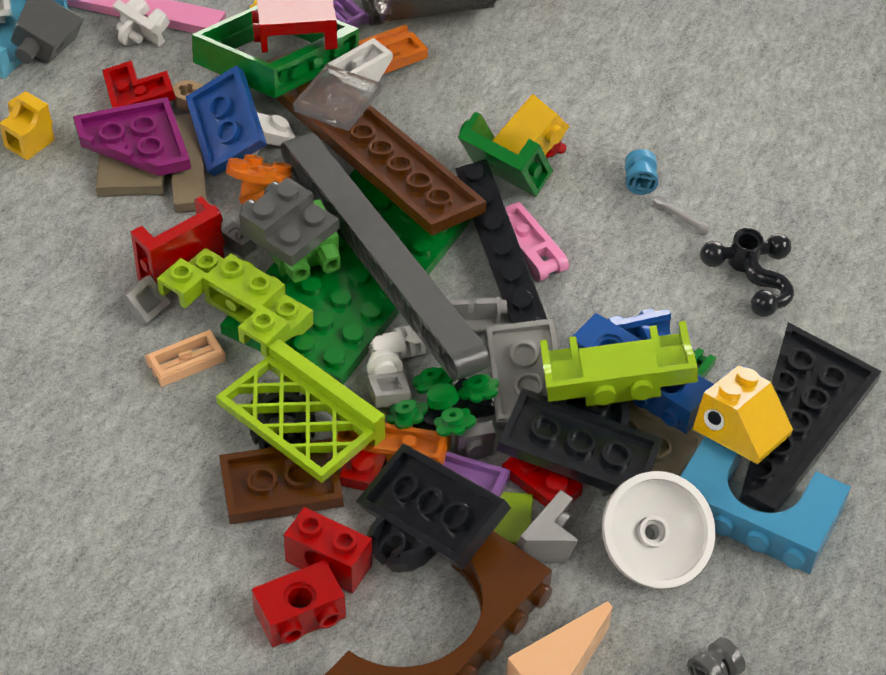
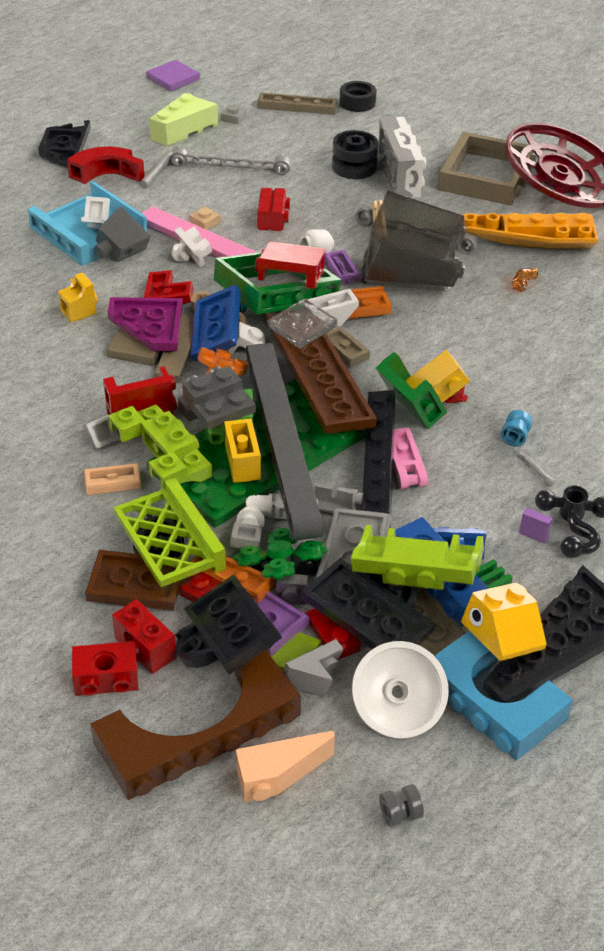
camera: 20 degrees right, 5 degrees down
none -> yellow brick [224,418,261,483]
none -> dark tan plate [326,326,370,367]
none -> medium lavender tile [519,508,553,544]

